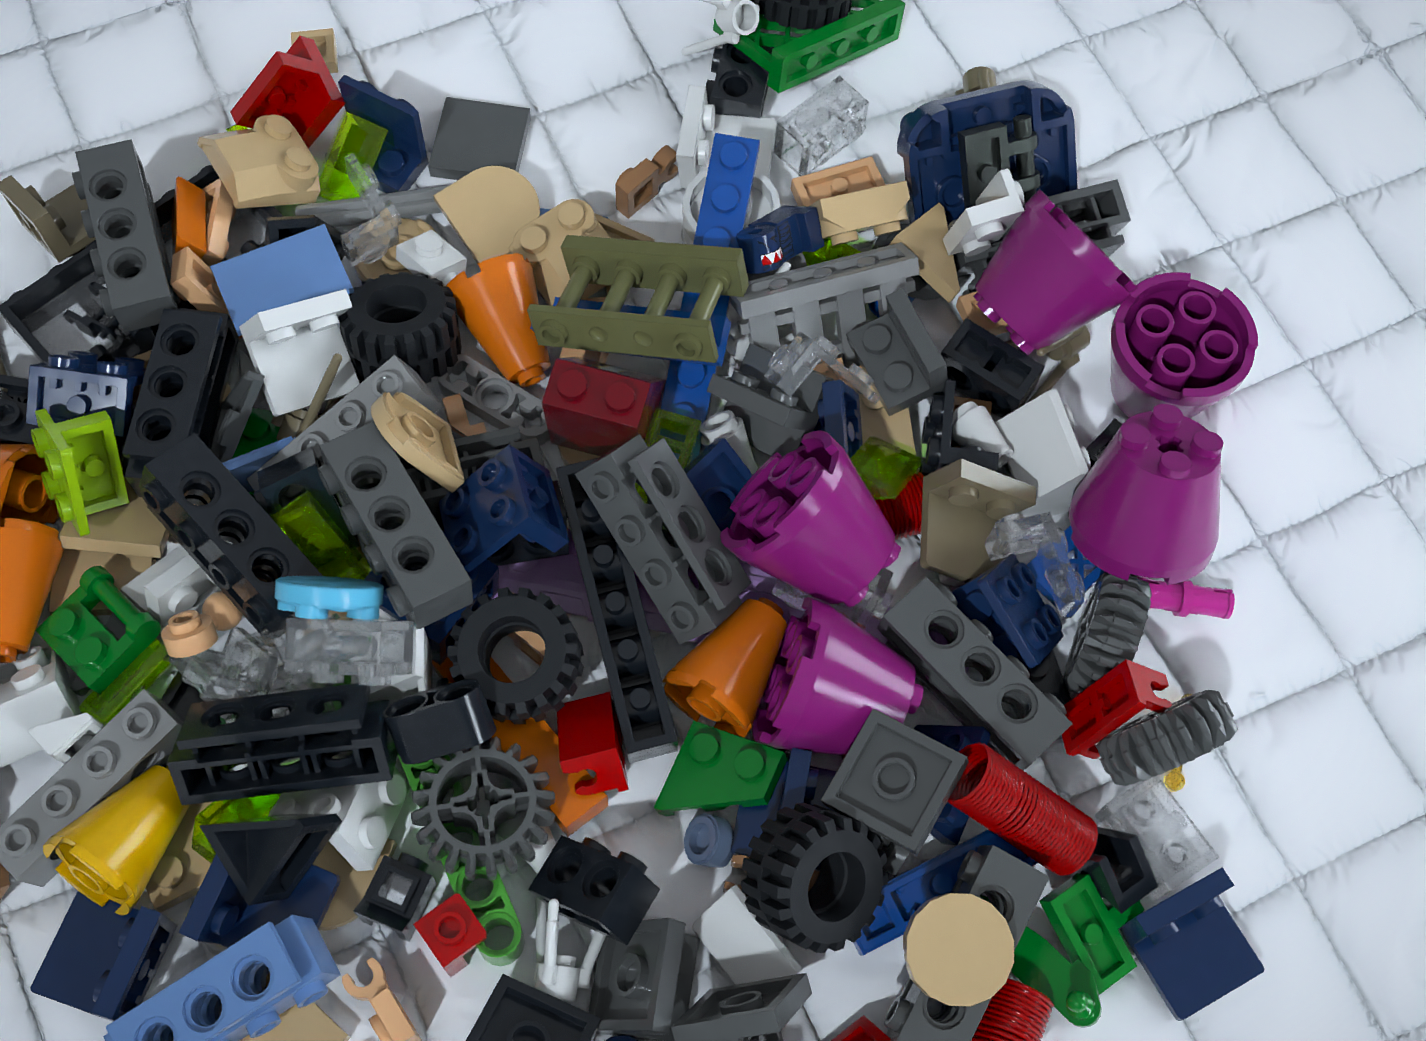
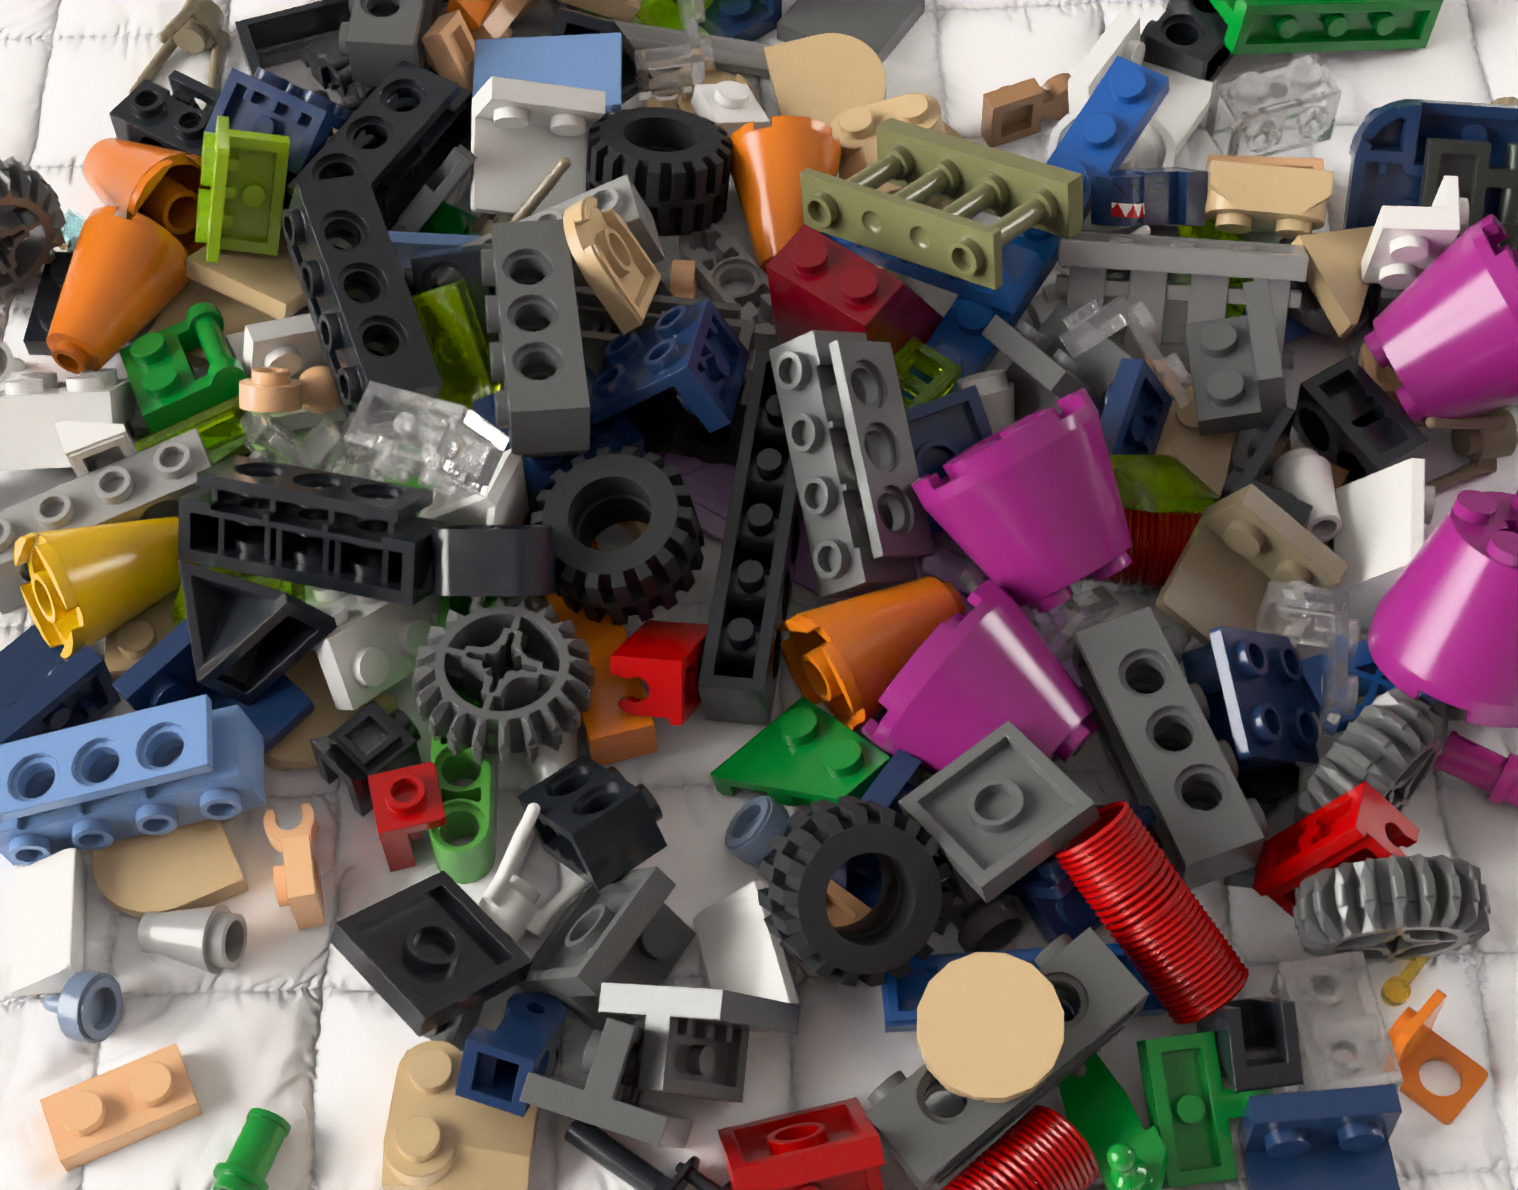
camera: 30 degrees right, 10 degrees down
medium azure tile [274,576,384,620] -> none
none -> orange bracket [1380,989,1488,1125]

